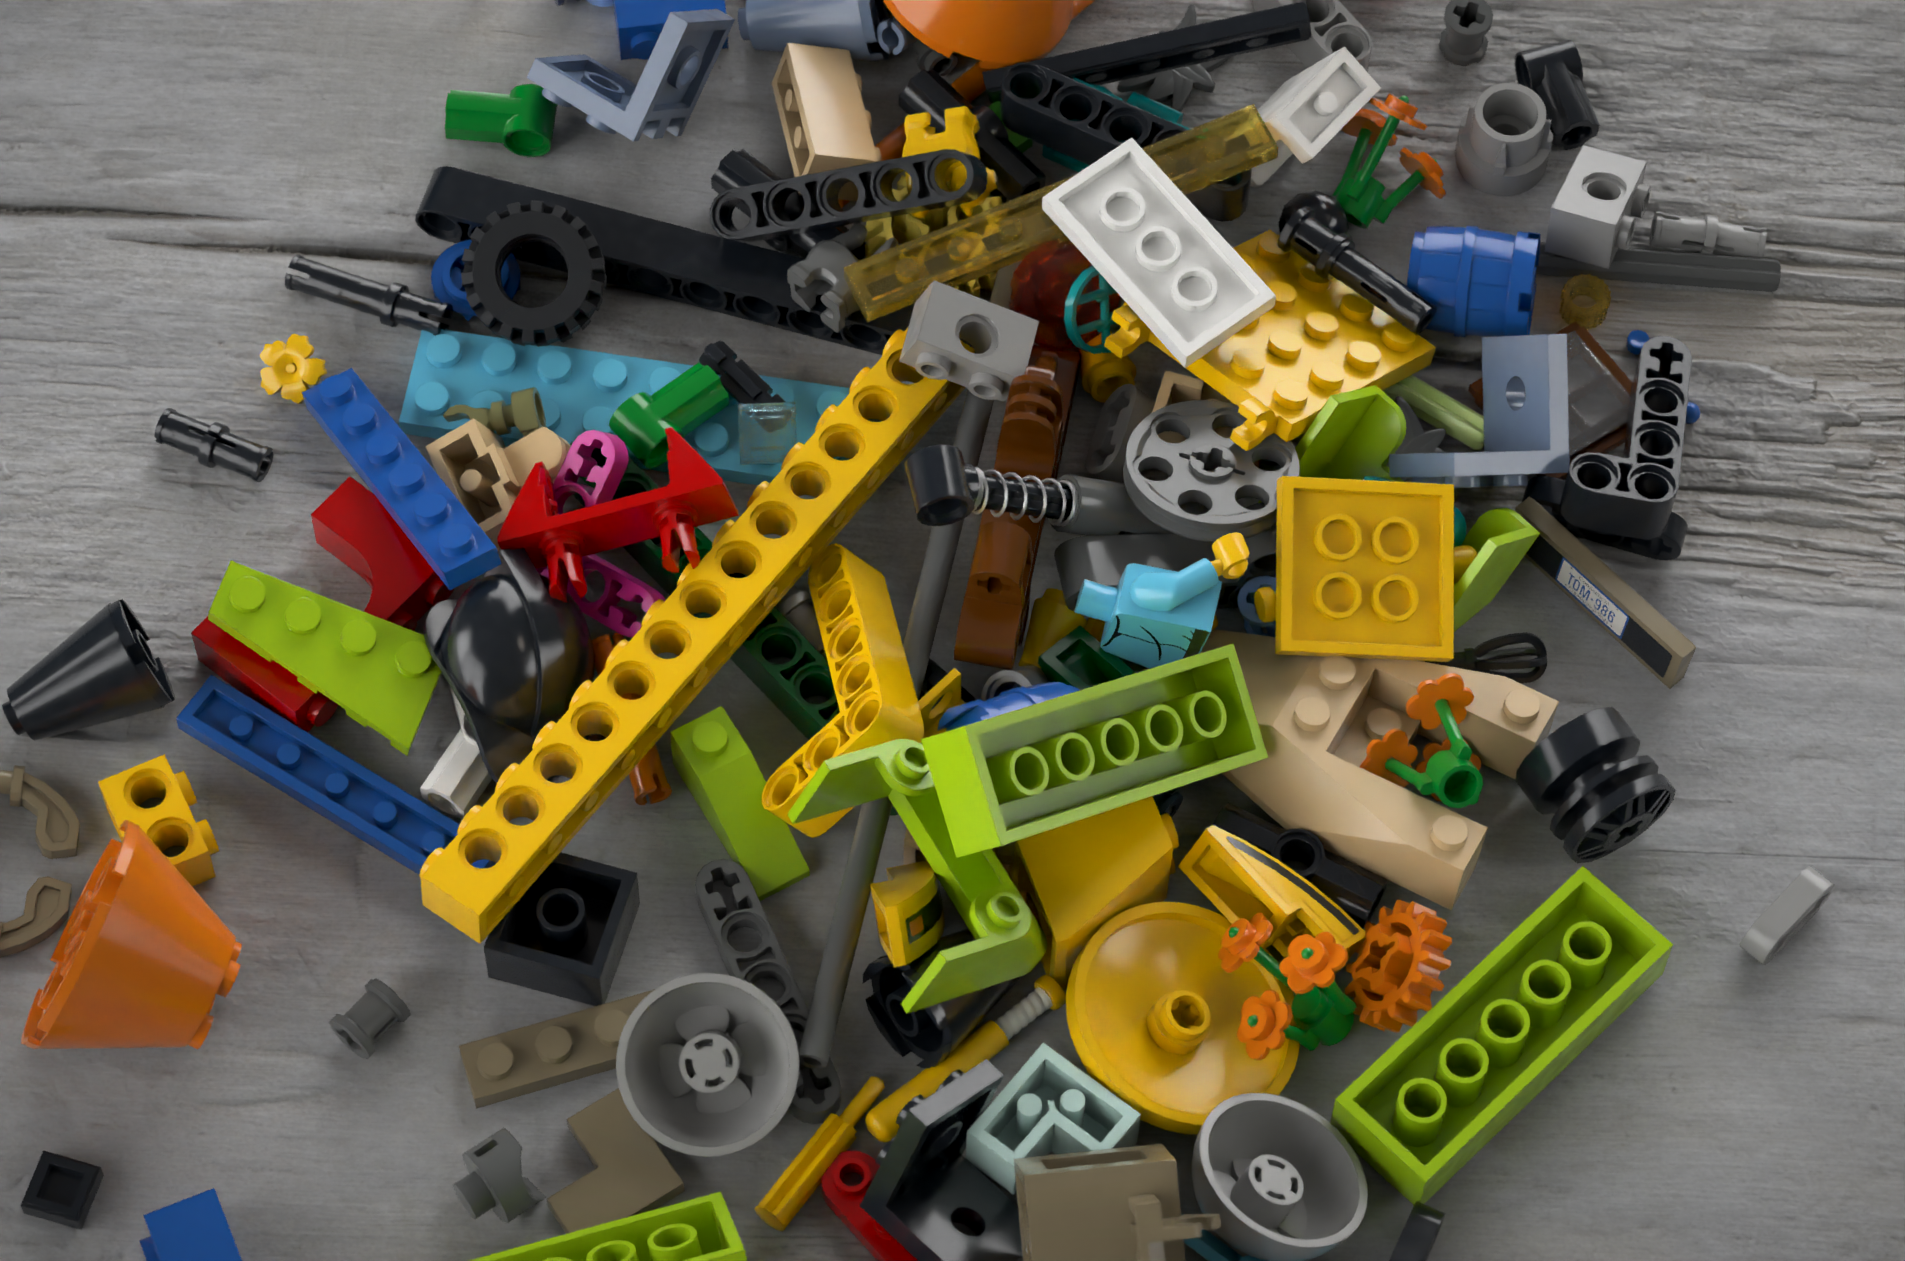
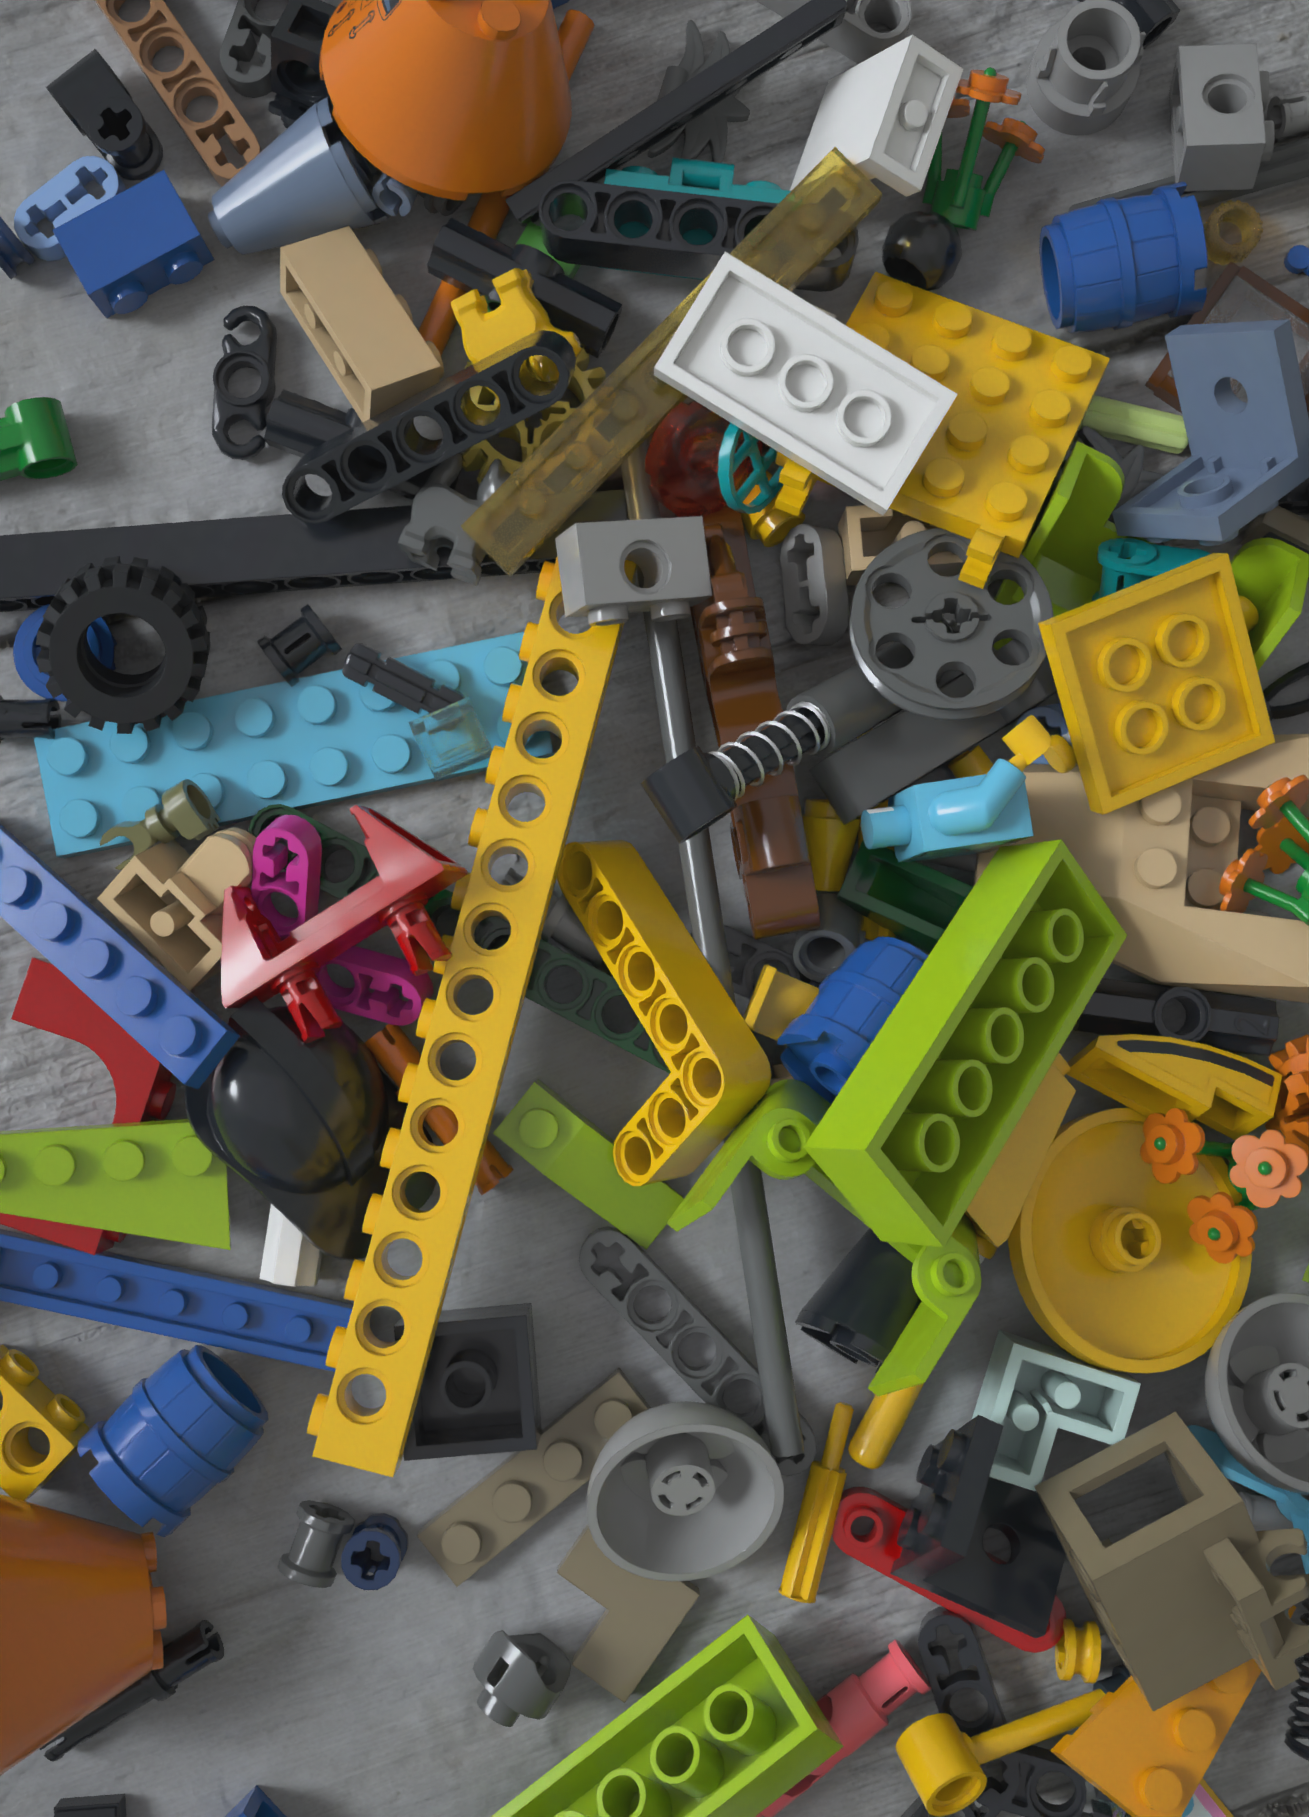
camera: 20 degrees left, 25 degrees up
sand blue bracket [527,9,735,142] -> none
green piece [609,362,729,469] -> none
yellow slope [870,861,945,967] -> none
black pin [1277,206,1437,335] -> none
none -> black pin [40,1620,224,1762]
none -> blue piece [77,1345,269,1537]
none -> black piece [212,306,277,460]
none -> black bush [257,604,342,687]
none -> dark blue bush [341,1513,408,1590]

